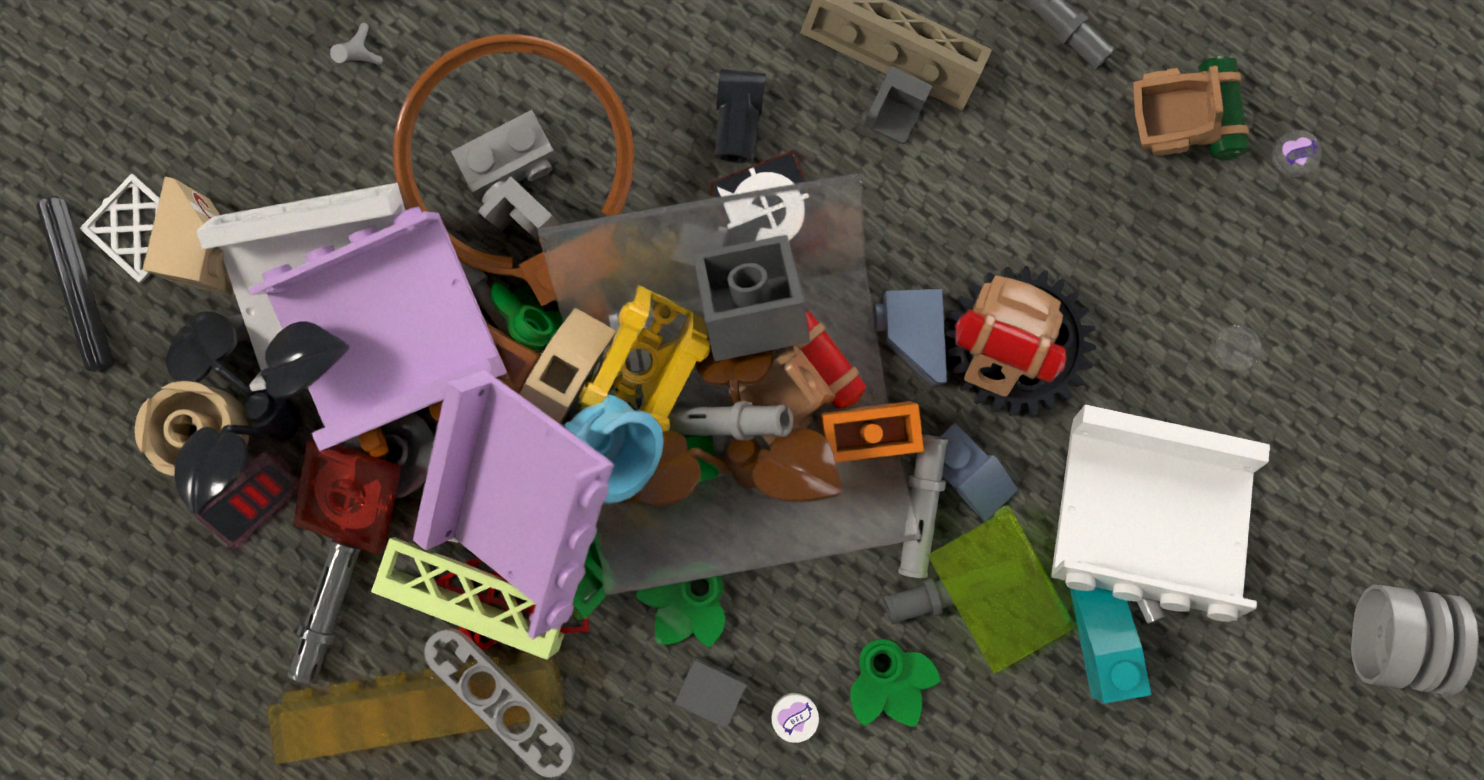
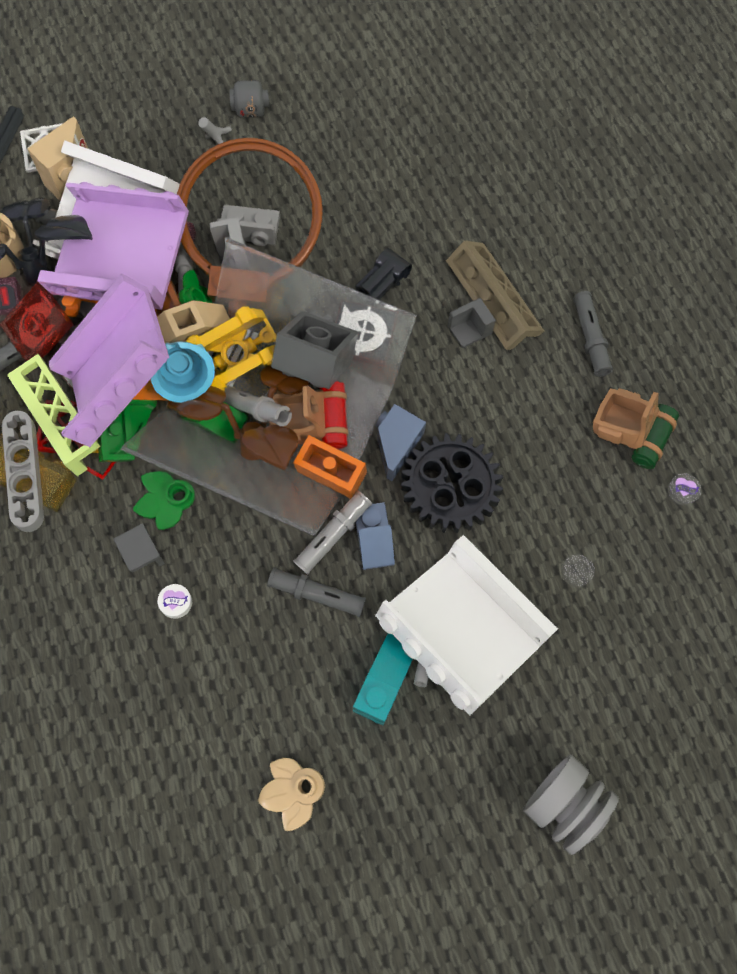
camera: 35 degrees right, 15 degrees down
green plate [850,639,941,727] -> none
clear neon green piece [927,506,1075,674] -> none
medium nougat piece [955,276,1066,396] -> none

